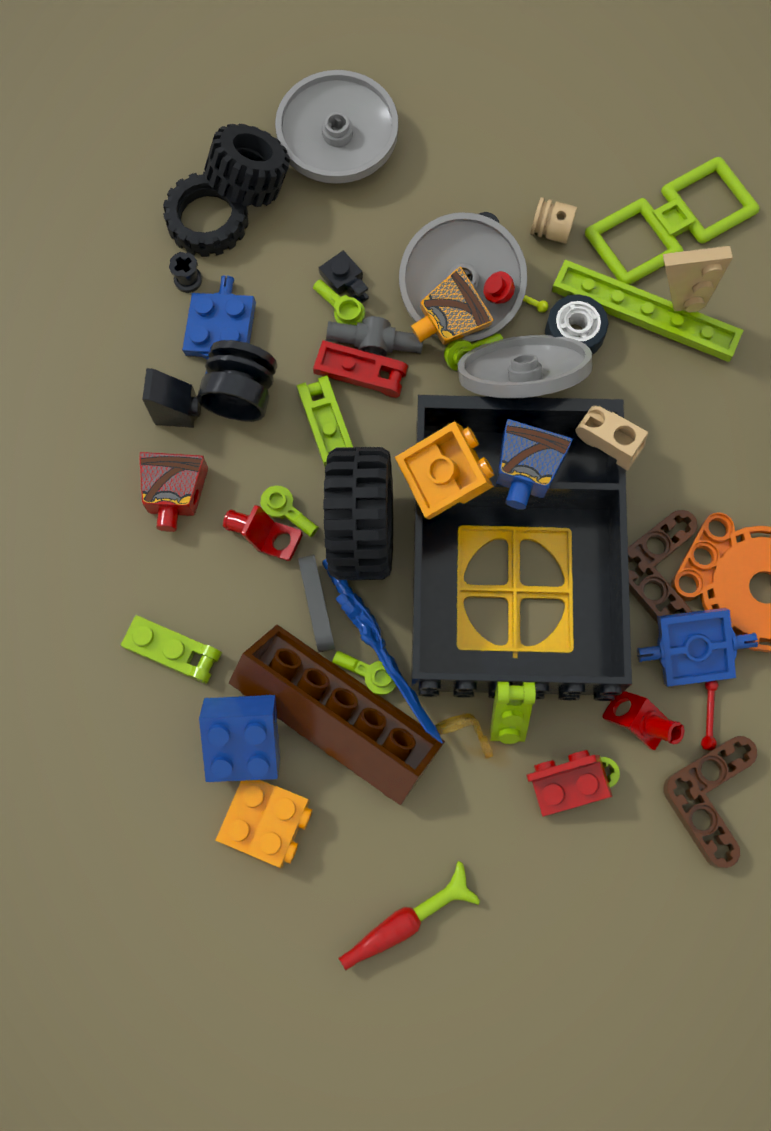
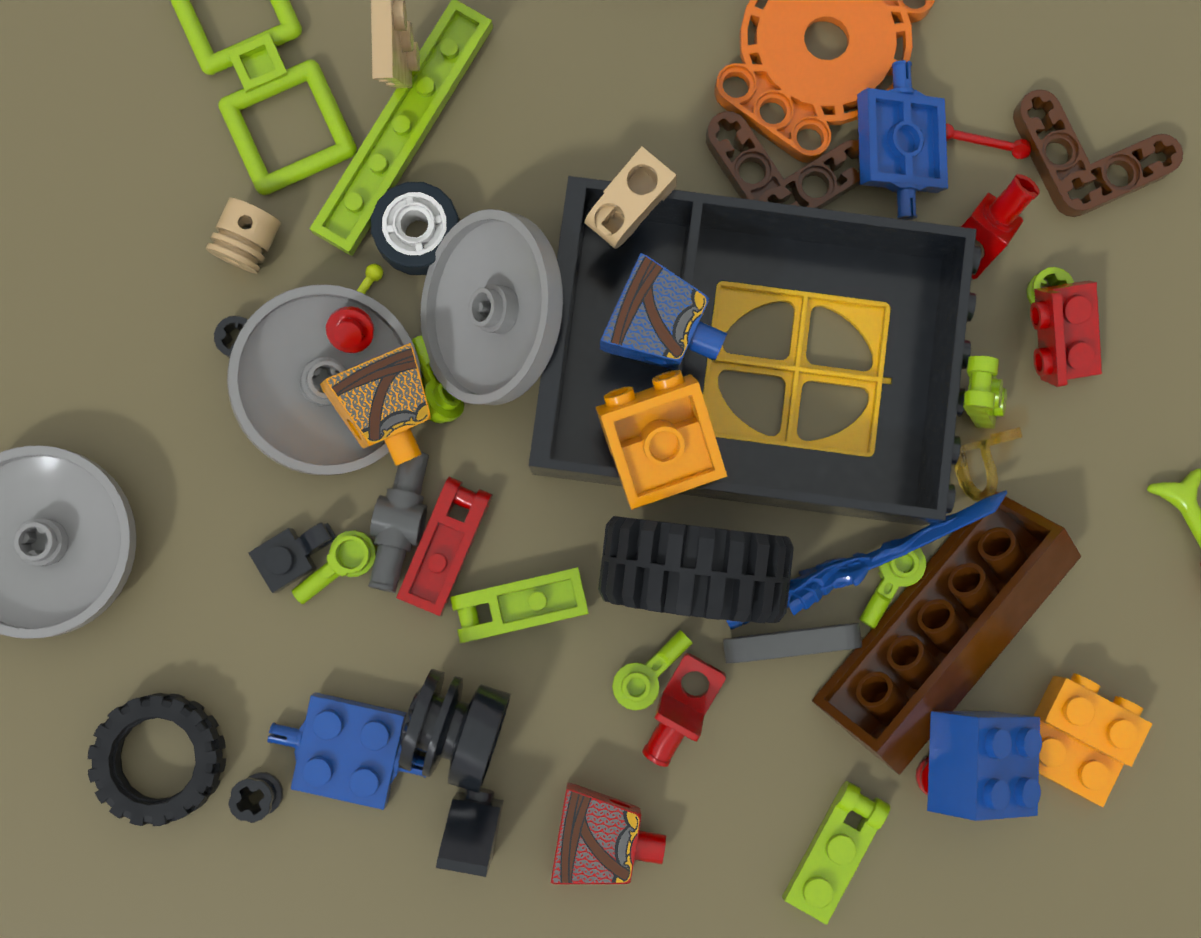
camera: 90 degrees left, 10 degrees up
black tyre [204,123,290,207] -> none

